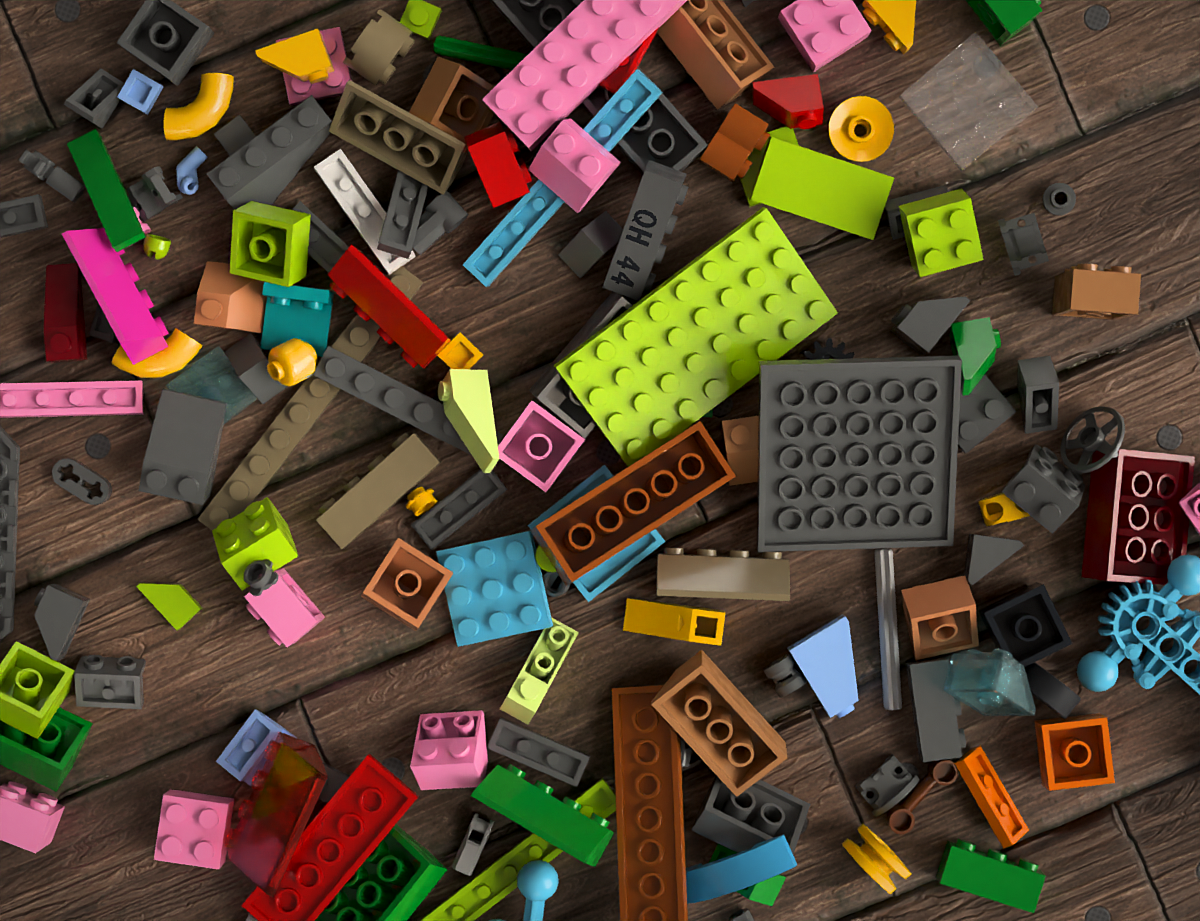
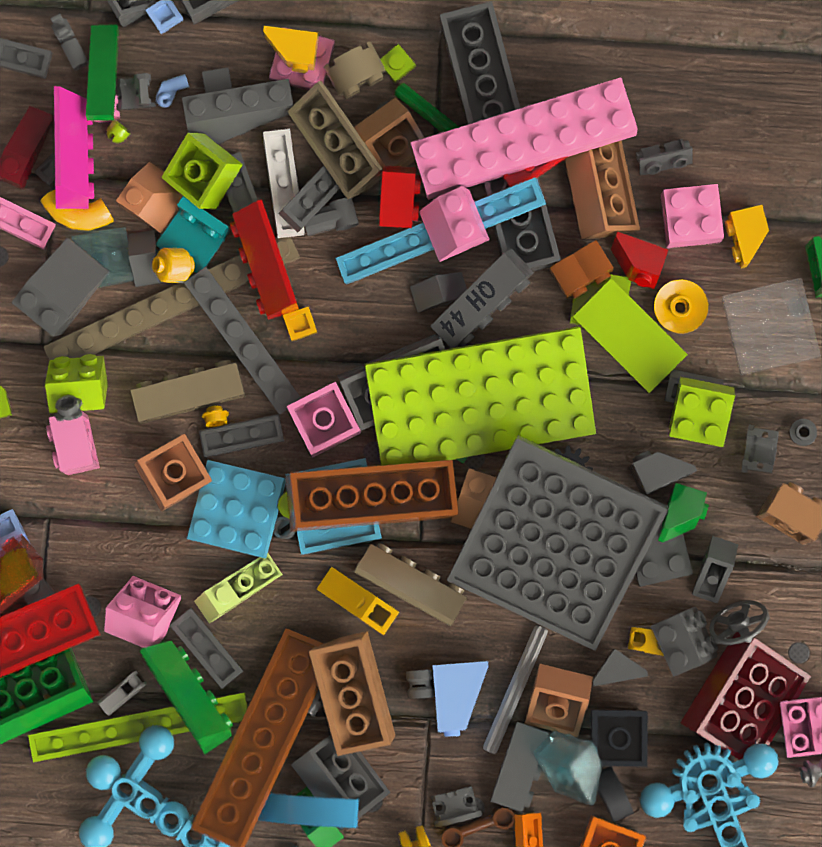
camera: 25 degrees right, 5 degrees down
yellow cylinder [164,73,234,140] -> none
yellowish green slope [438,369,499,473] -> none

